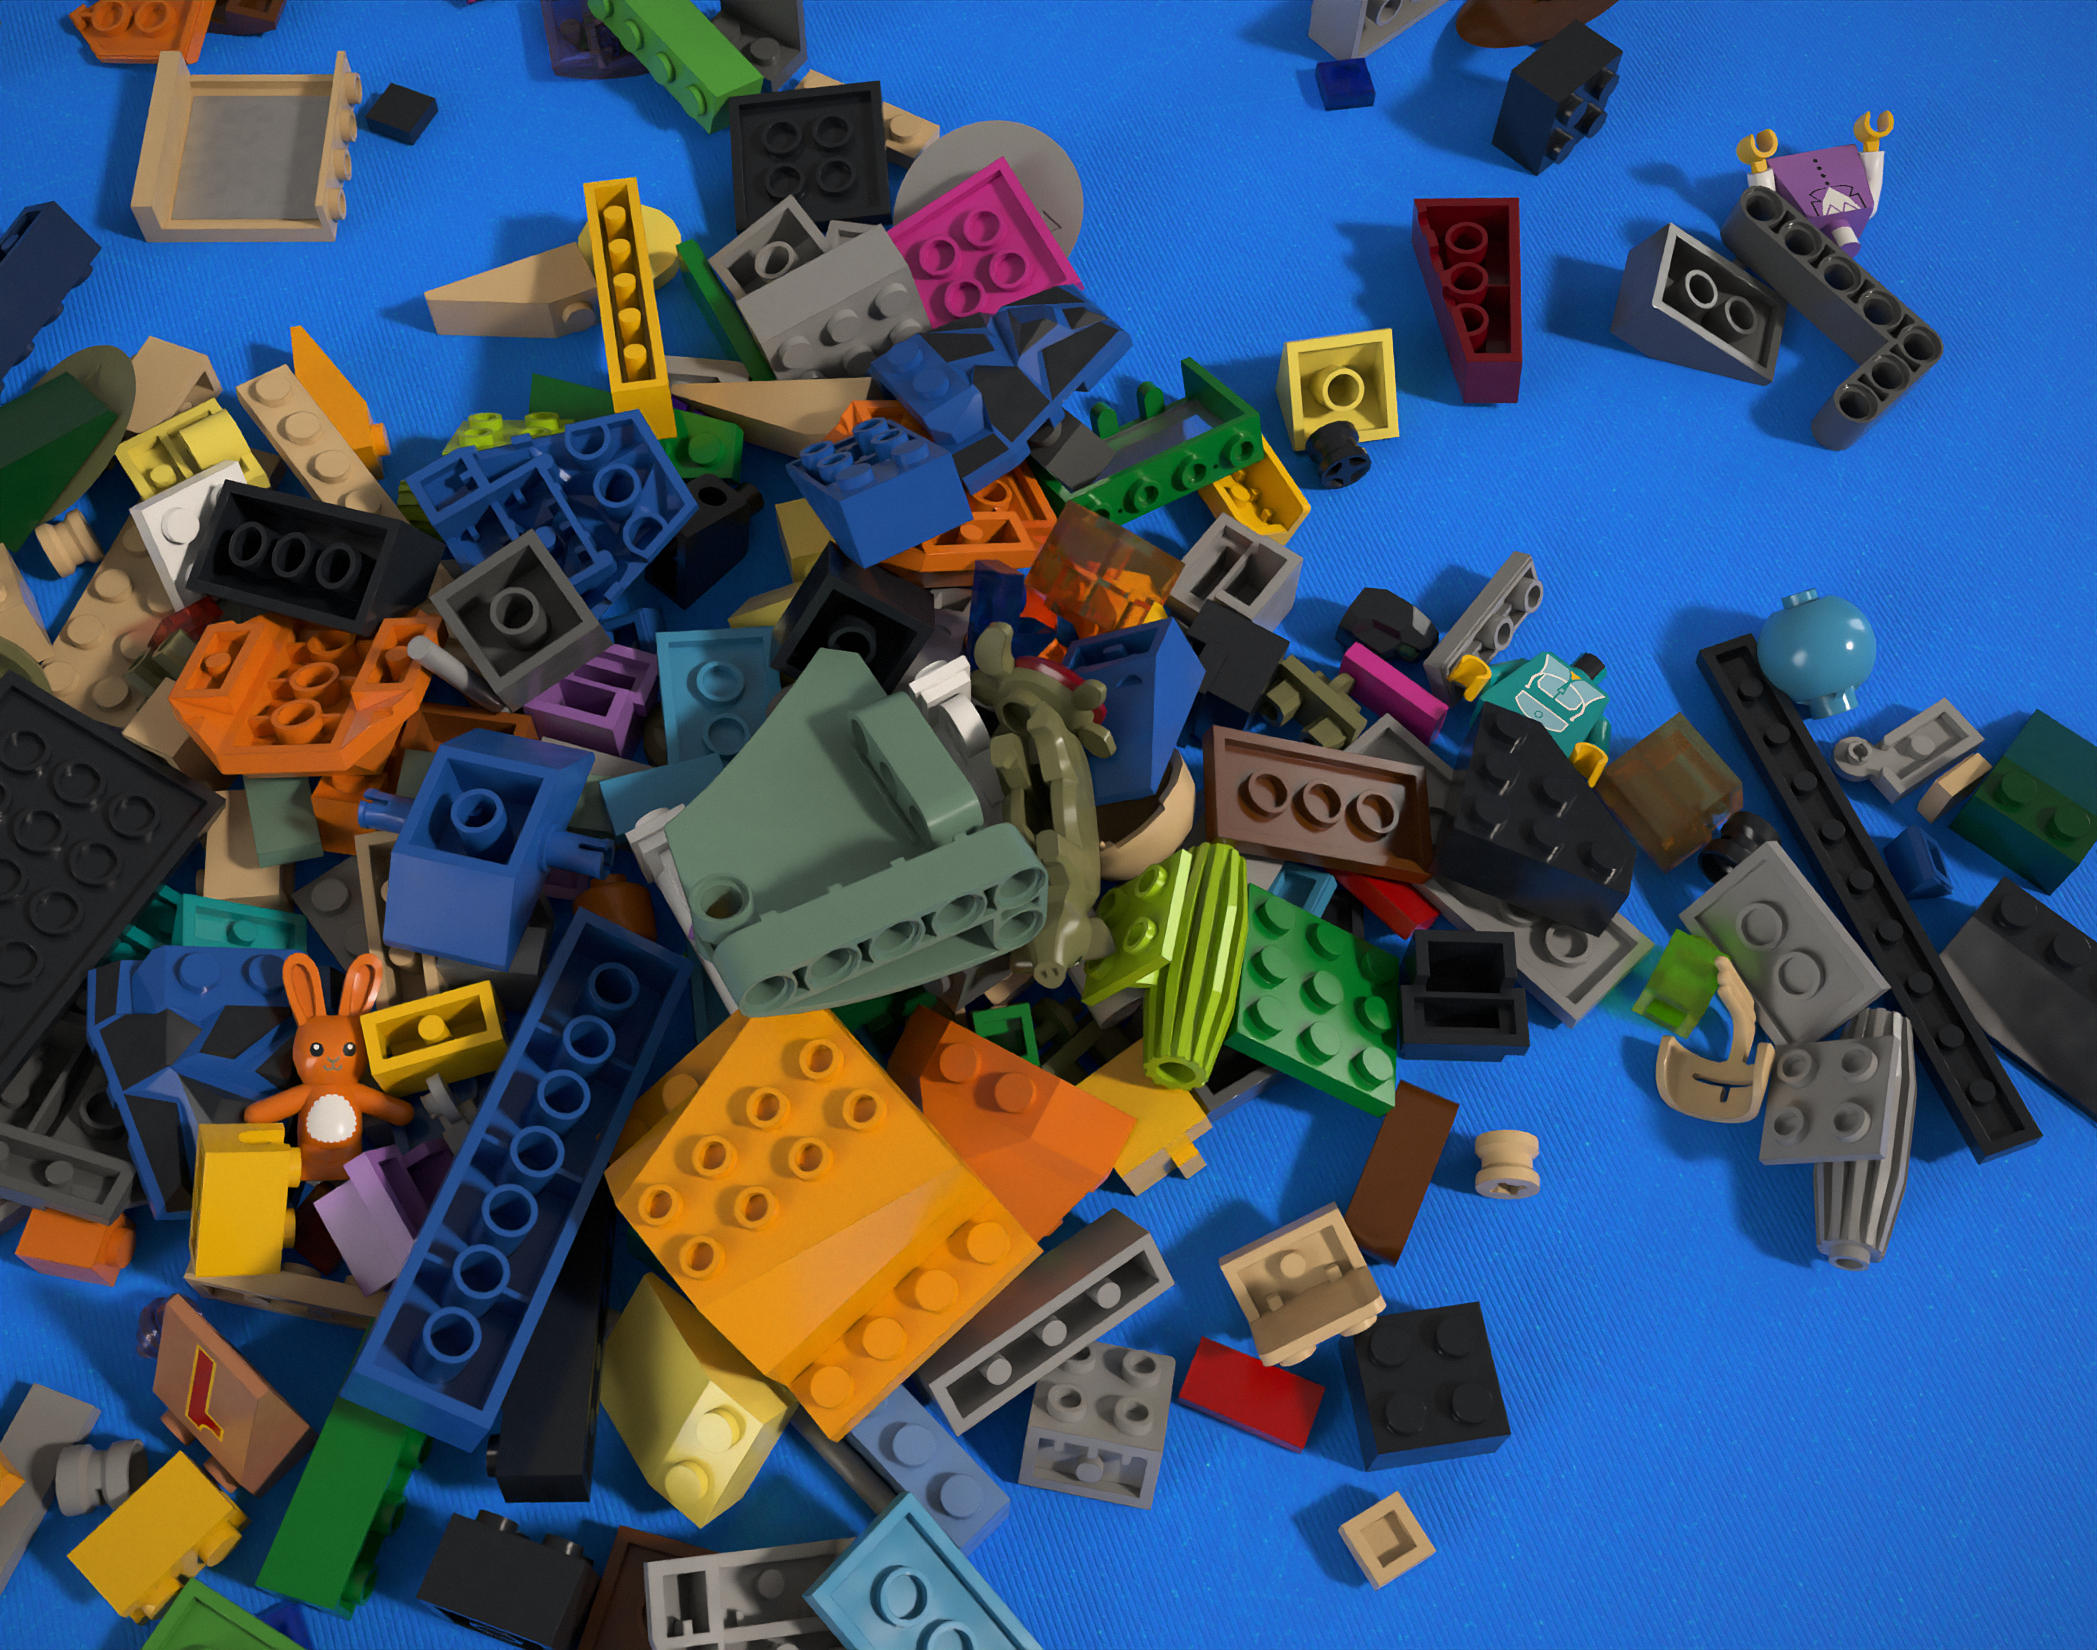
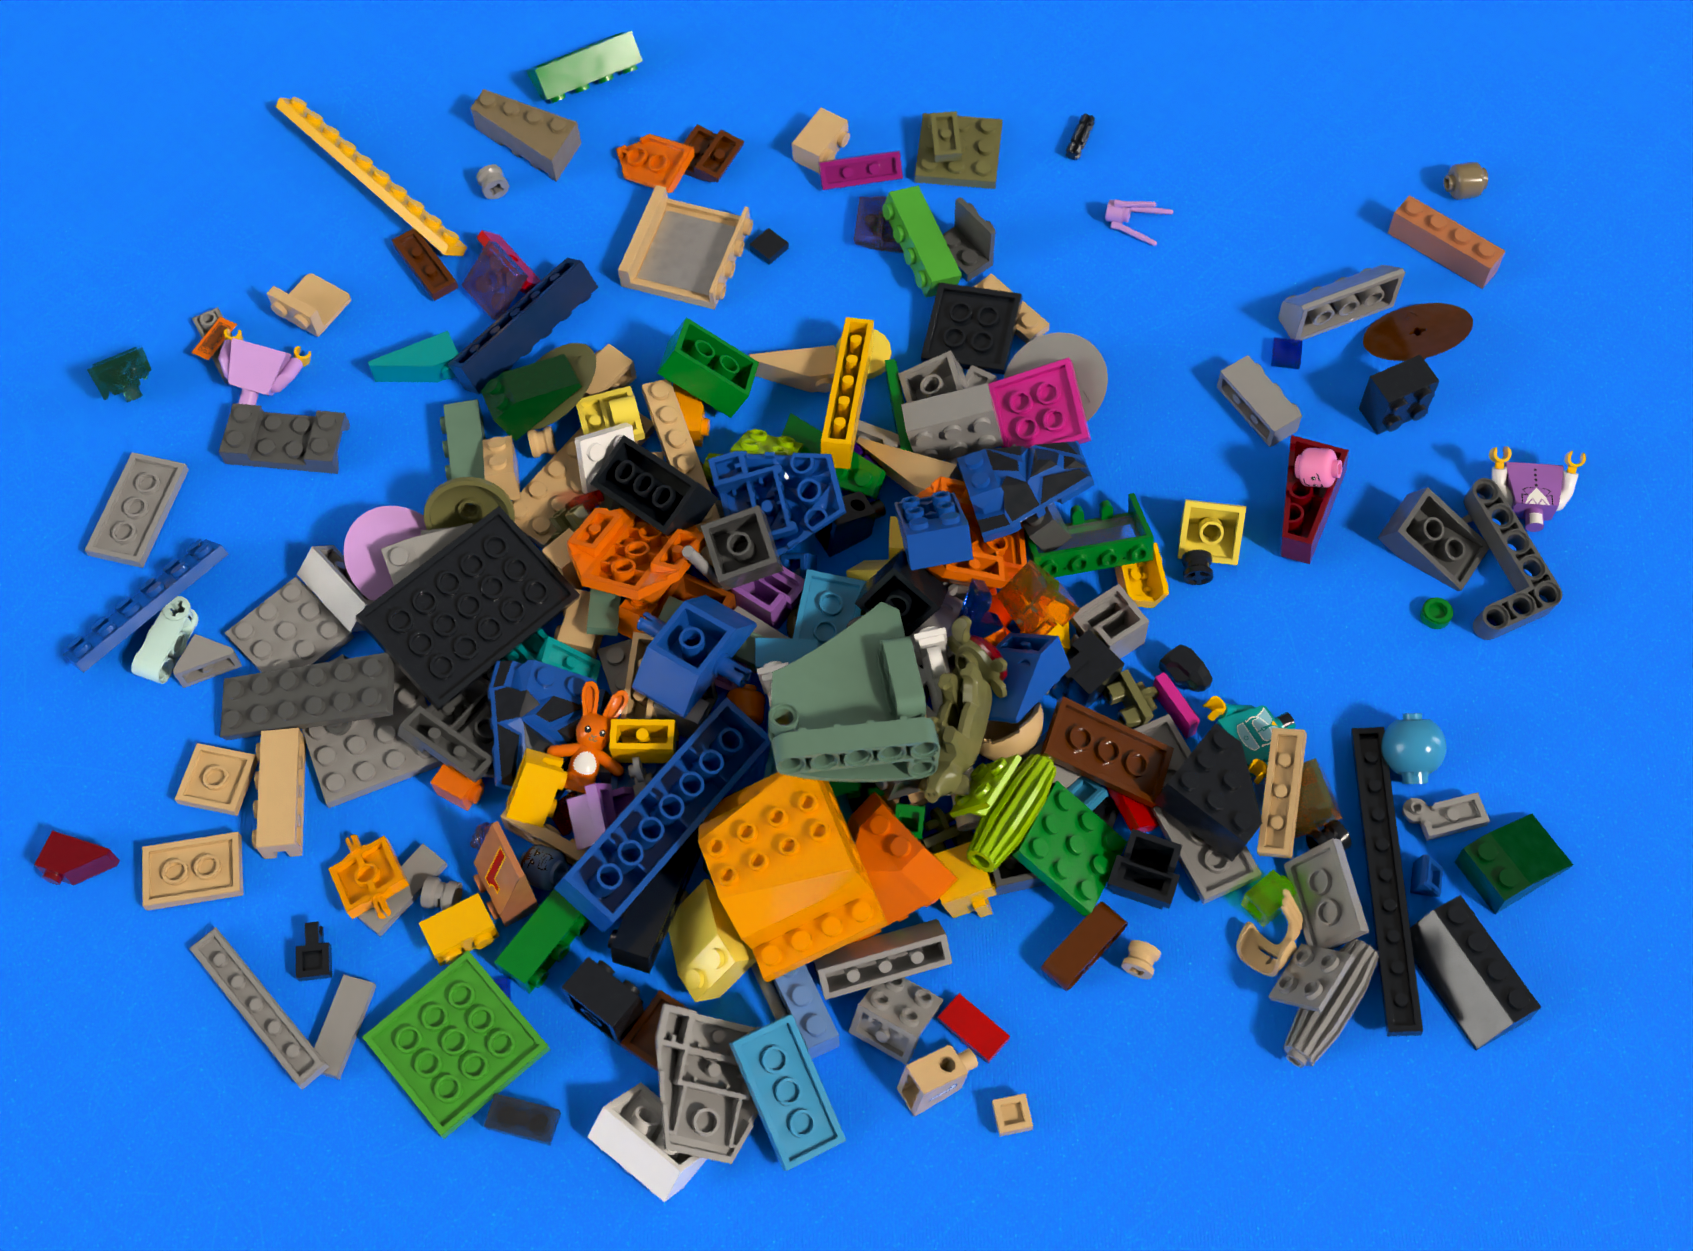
camera: 25 degrees right, 0 degrees up
tan bracket [1218,1201,1386,1367] -> none
black brick [1338,1301,1511,1472] -> none
light grey tile [1423,551,1543,709] -> none
tan tile [1916,753,1993,824] -> none
none -> medium blue head [519,844,569,891]
none -> green brick [657,317,759,418]
none -> tan torso [897,1045,978,1117]
none -> light grey brick [1217,355,1302,447]
none -> tan plate [1257,728,1307,859]
none -> bright pink head [1295,448,1342,488]
none -> green tile [1420,597,1453,629]

